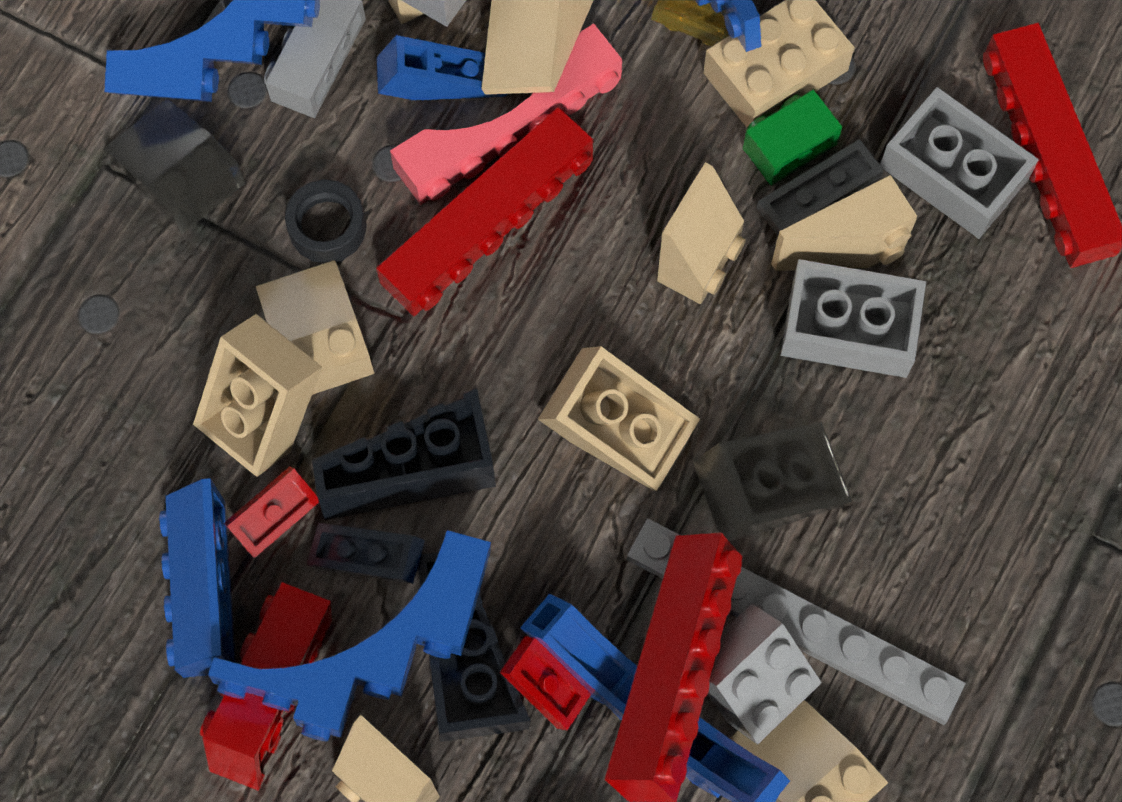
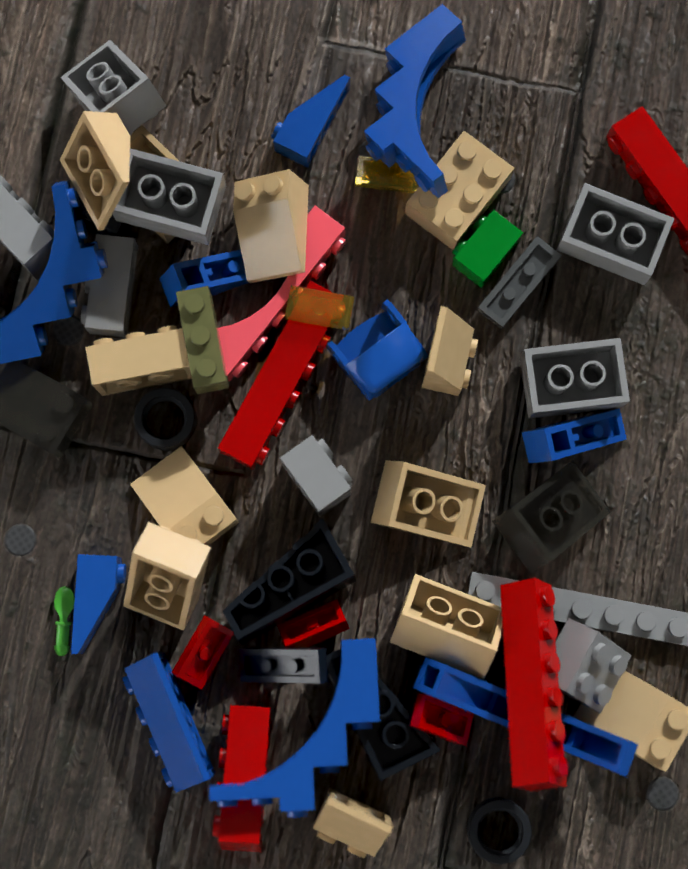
camera: 20 degrees left, 10 degrees up
tan slope [771,175,917,271] -> none
none -> bright green piece [54,586,75,656]
none -> blue slope [71,554,126,654]
none -> tan brick [85,326,192,396]
none -> olive brick [176,286,229,394]
none -> red plate [277,599,350,648]
none -> light grey brick [280,435,353,517]
none -> clear yellow plate [285,285,354,331]
none -> blue piece [327,299,428,401]
none -> tan brick [390,574,503,679]
none -> blue slope [522,408,627,463]

